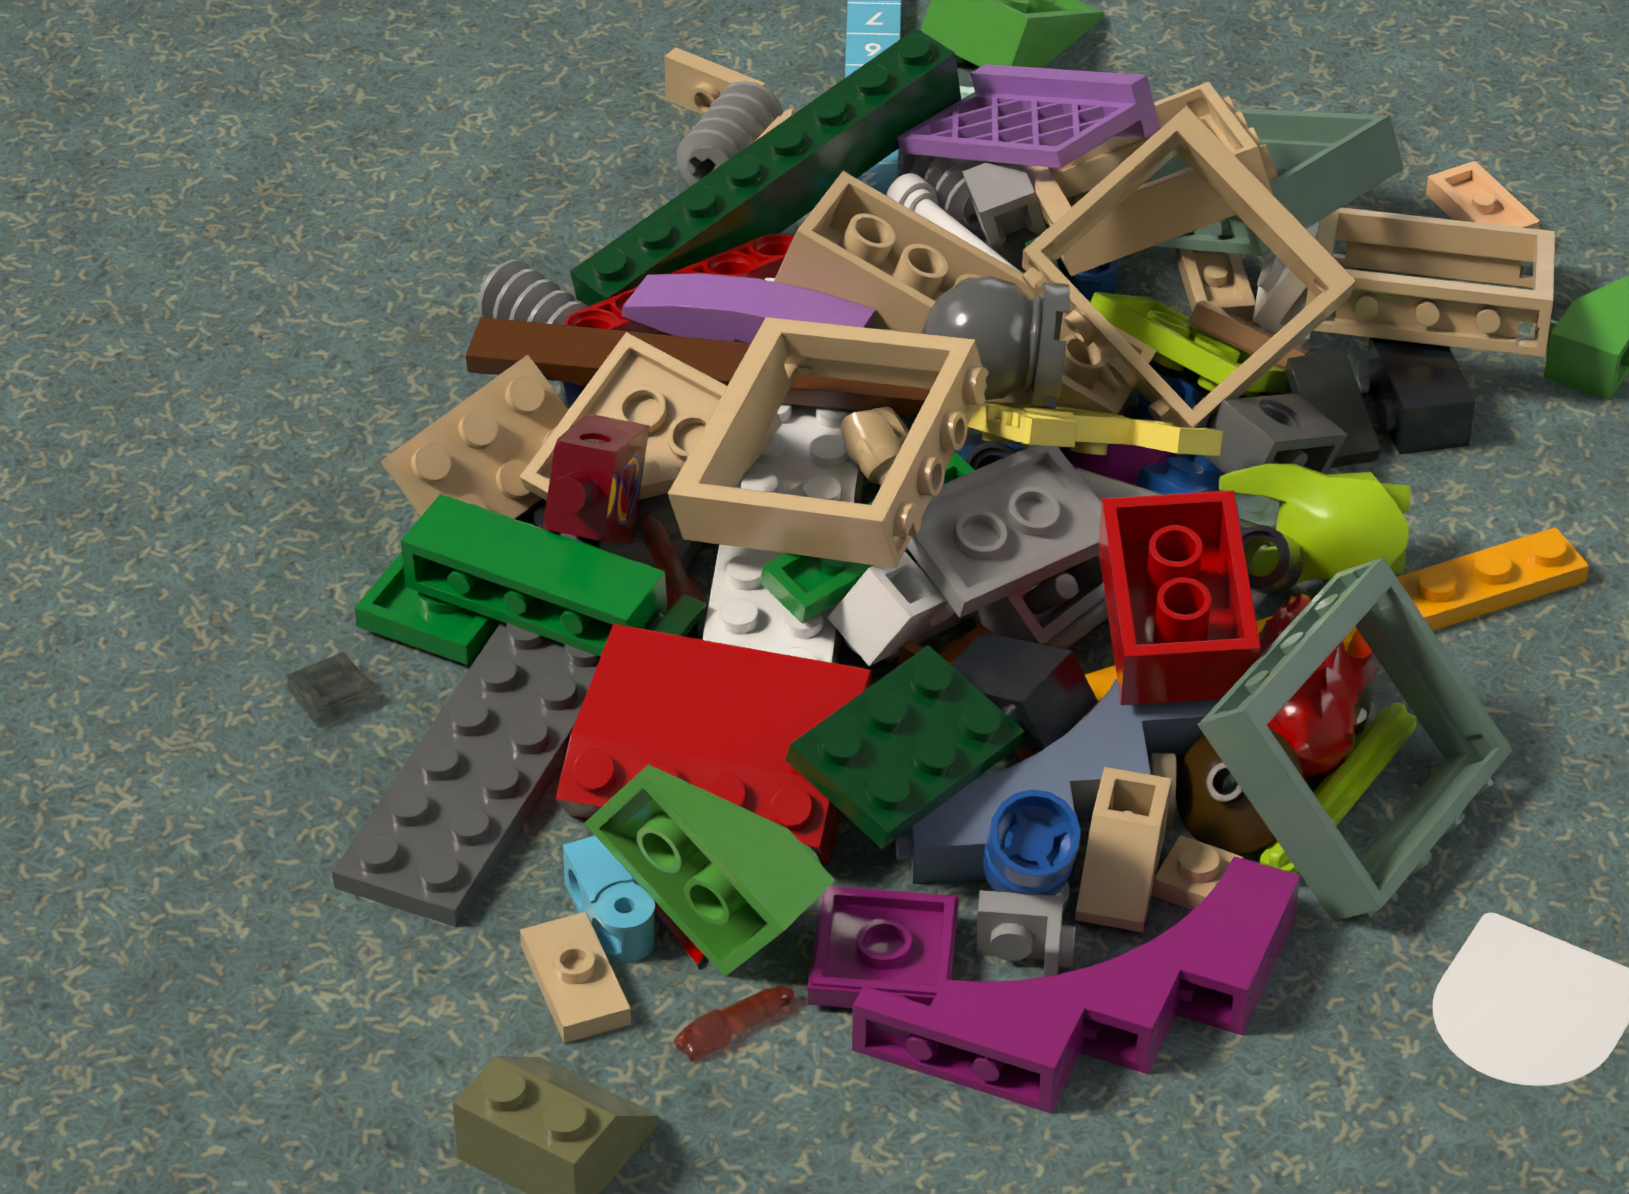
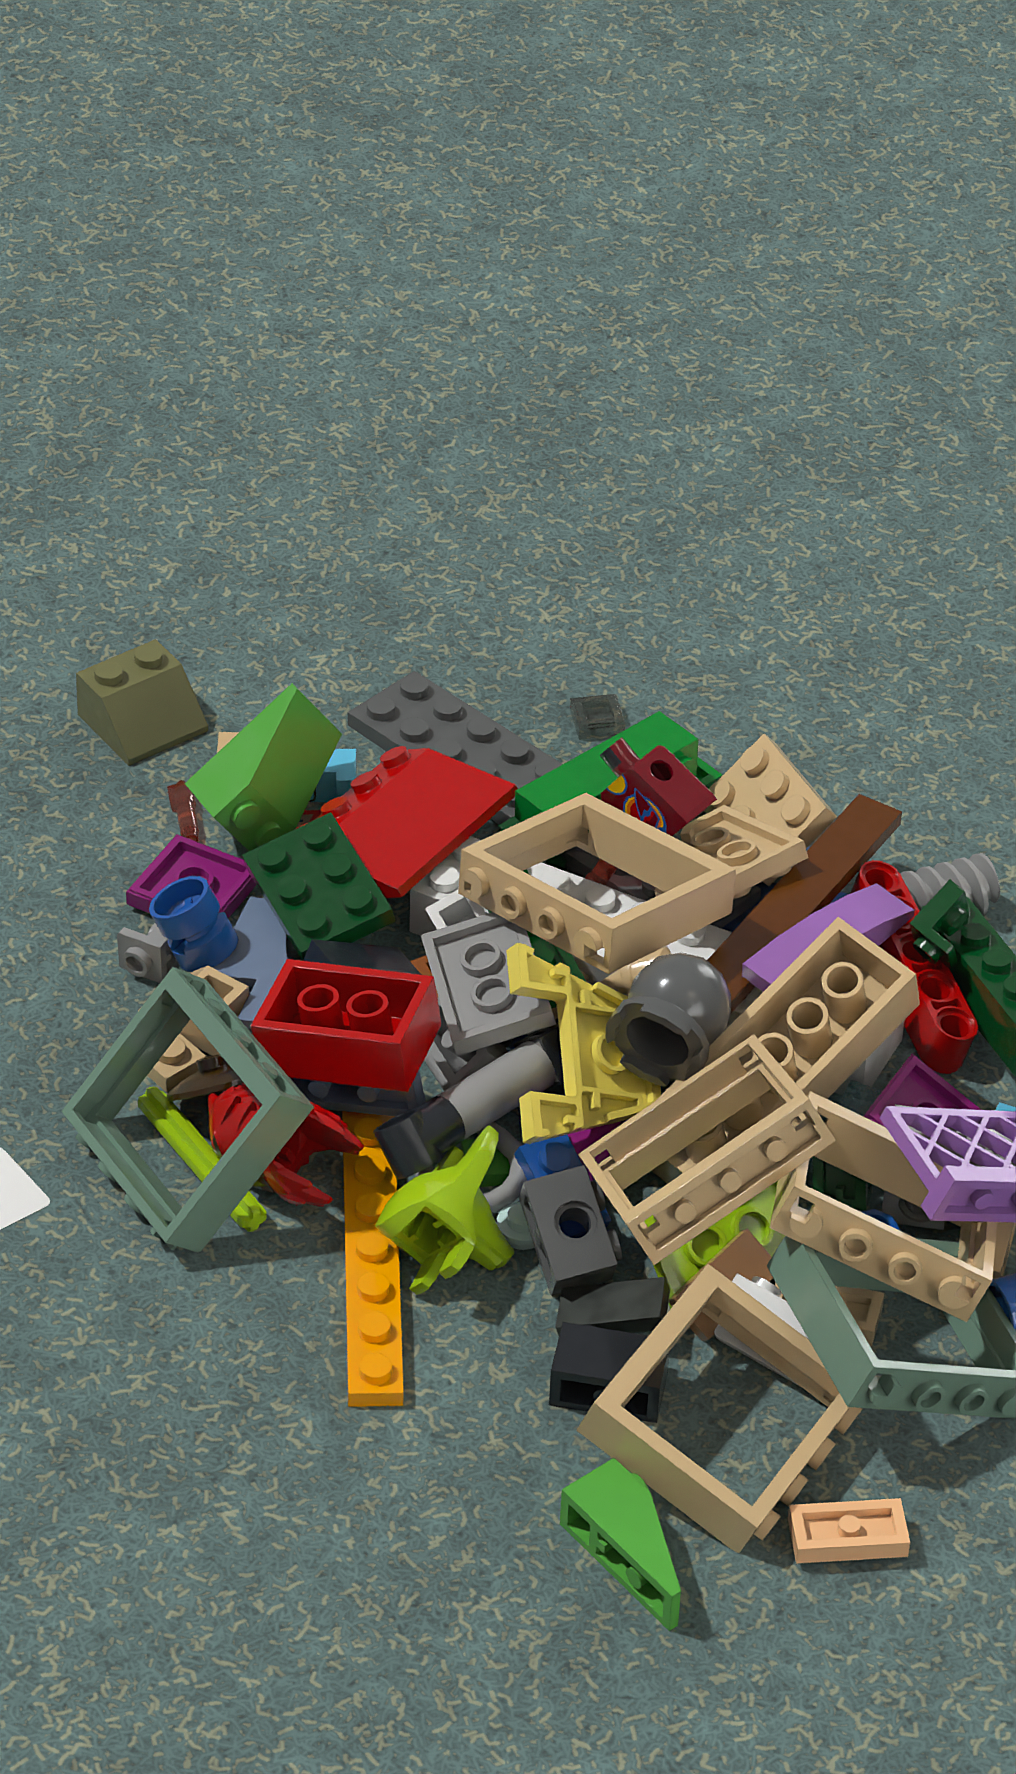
camera: 110 degrees right, 0 degrees up
magenta arch [852,856,1300,1114] -> none
none -> dark green bracket [910,879,968,969]

